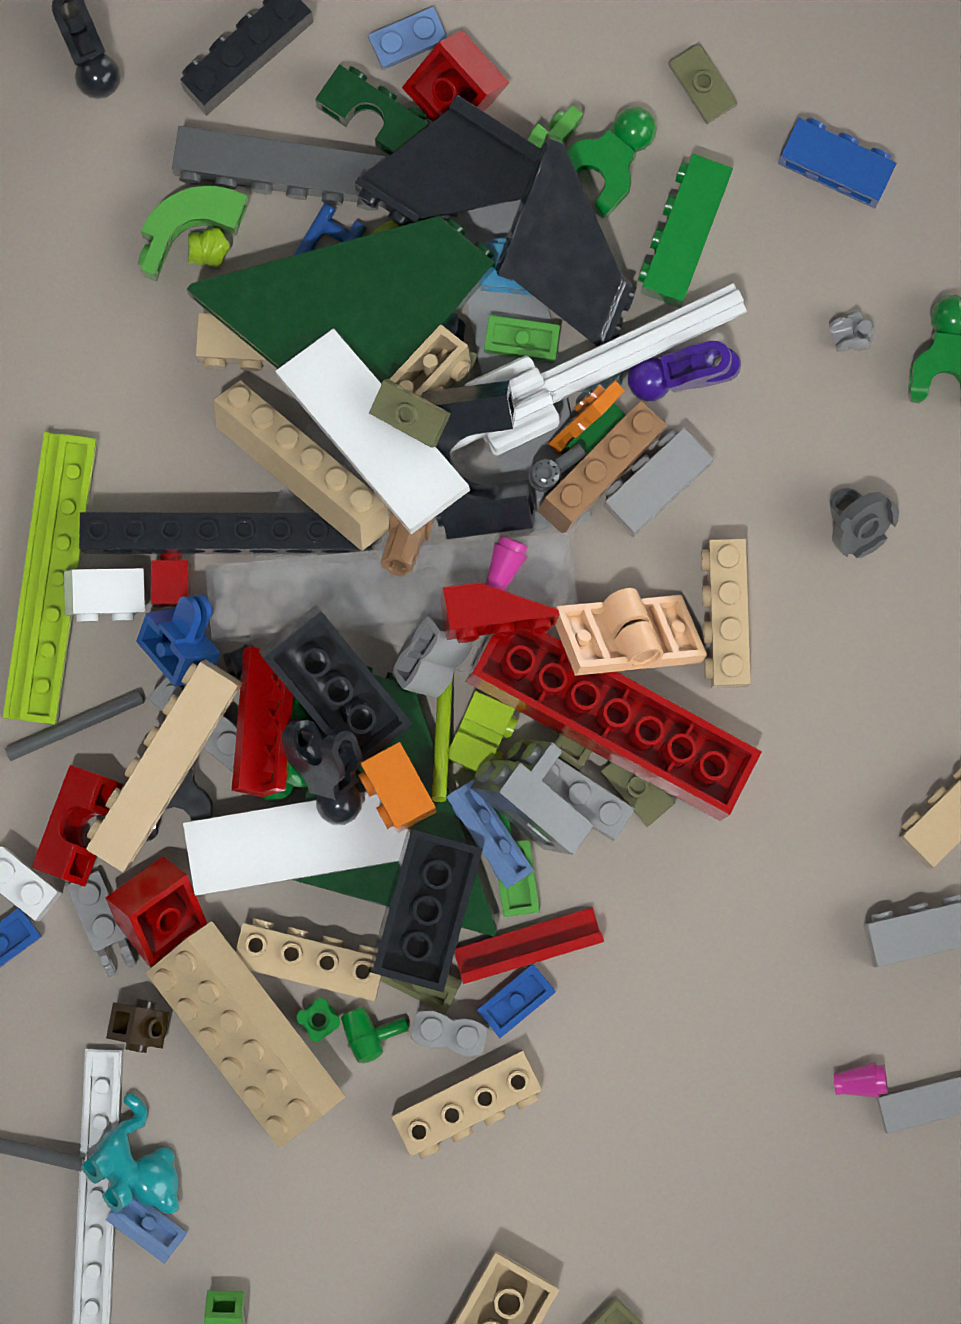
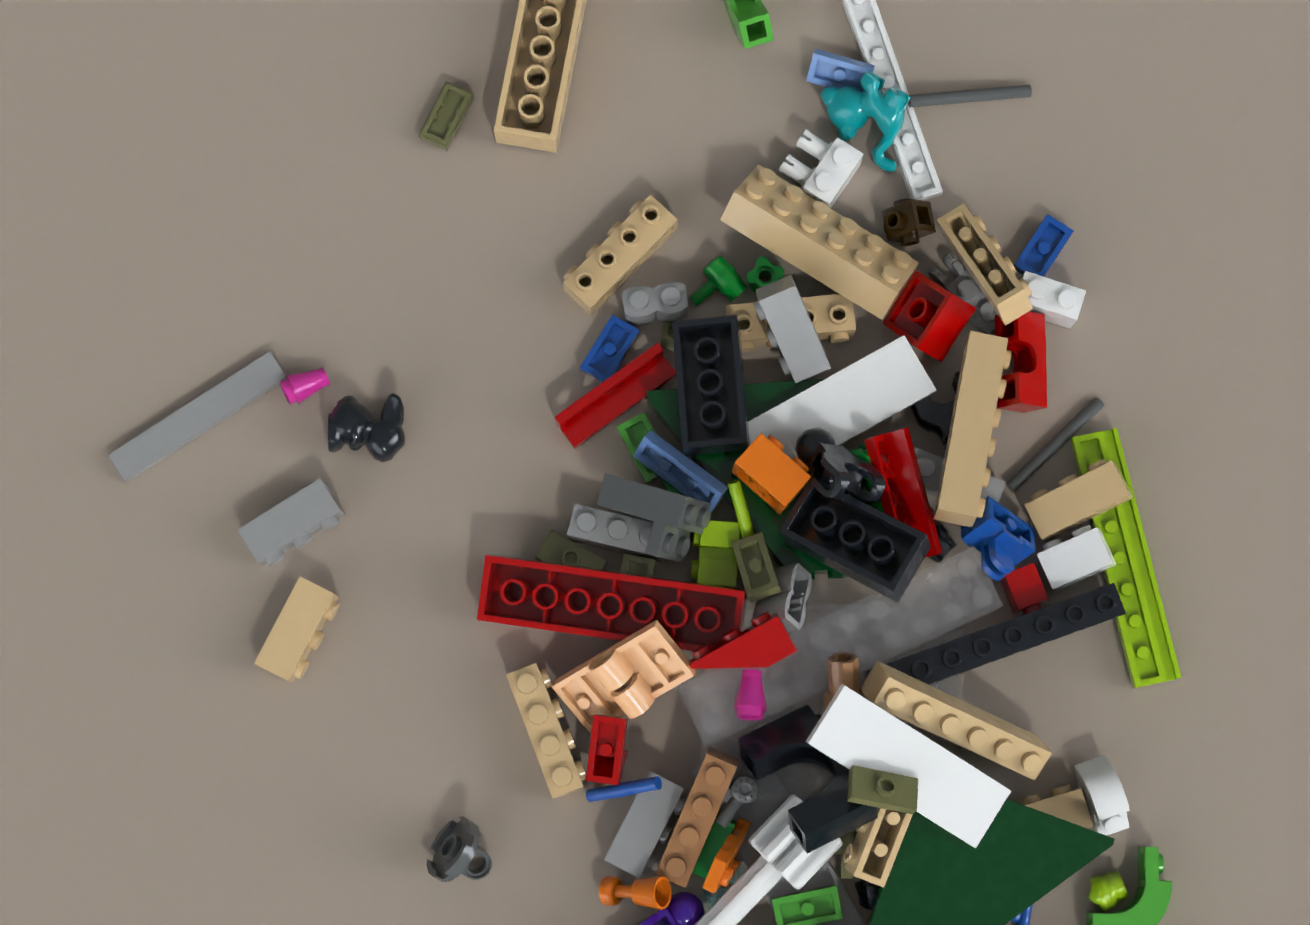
camera: 165 degrees right, 5 degrees down
none -> black animal [328,393,405,462]
none -> red slope [585,714,628,785]
none -> blue piece [586,776,662,802]
none -> orange piece [599,876,672,910]
none -> olive plate [731,532,781,603]
none -> light grey brick [754,275,831,383]
none -> white brick [779,129,864,208]
none -> tan brick [937,203,1033,326]
none -> tan brick [1024,459,1134,541]
none -> white brick [1074,755,1130,836]

